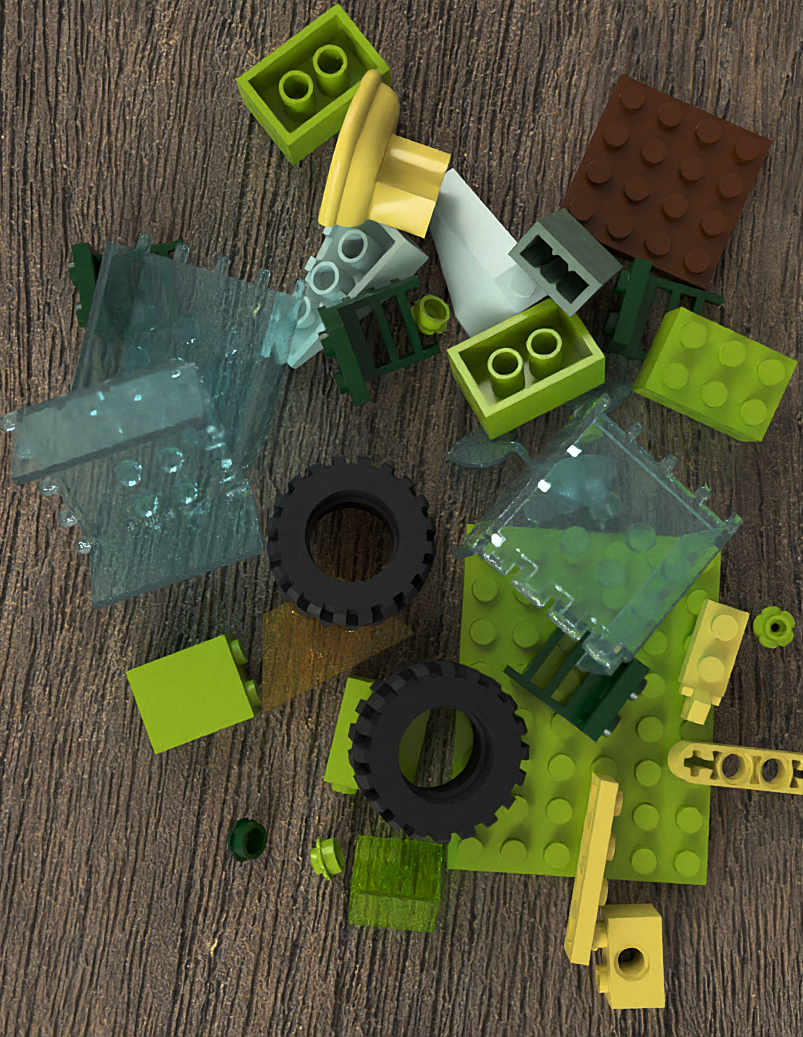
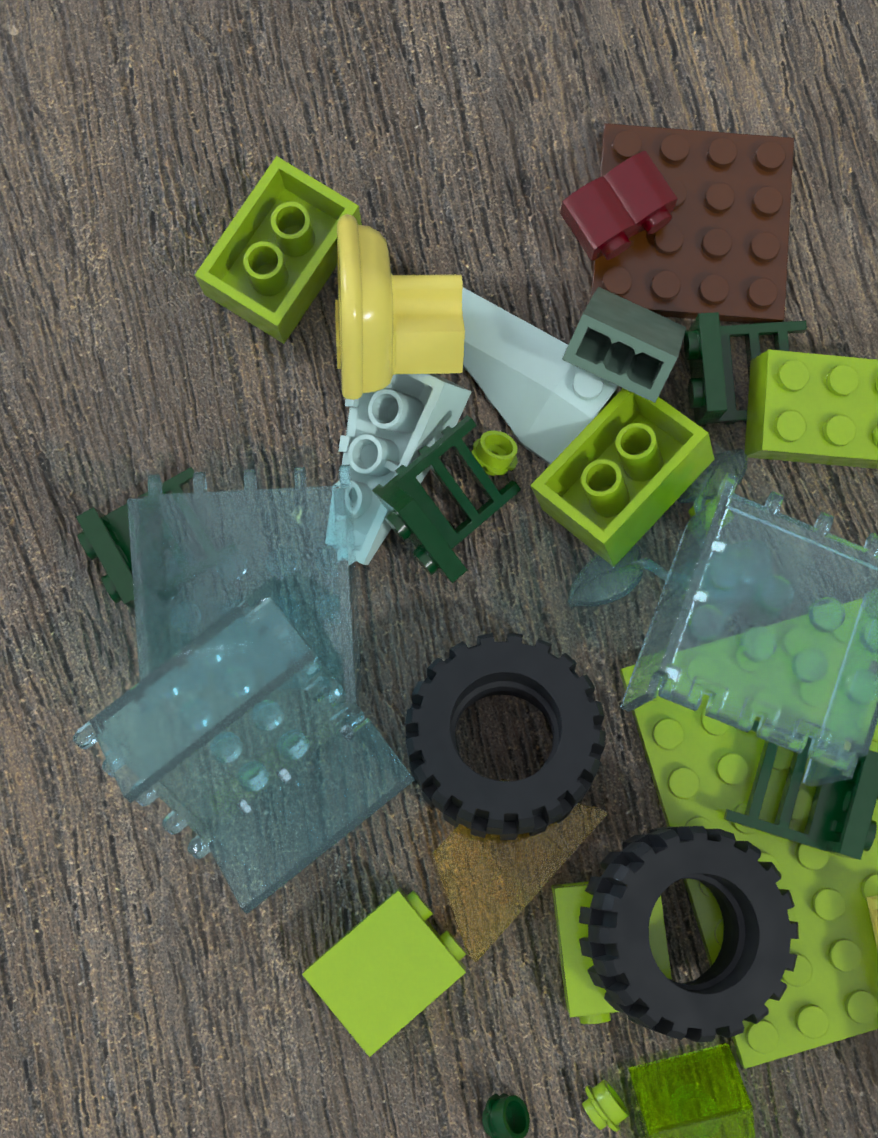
camera: 15 degrees left, 5 degrees down
none -> dark red brick [560,150,678,261]

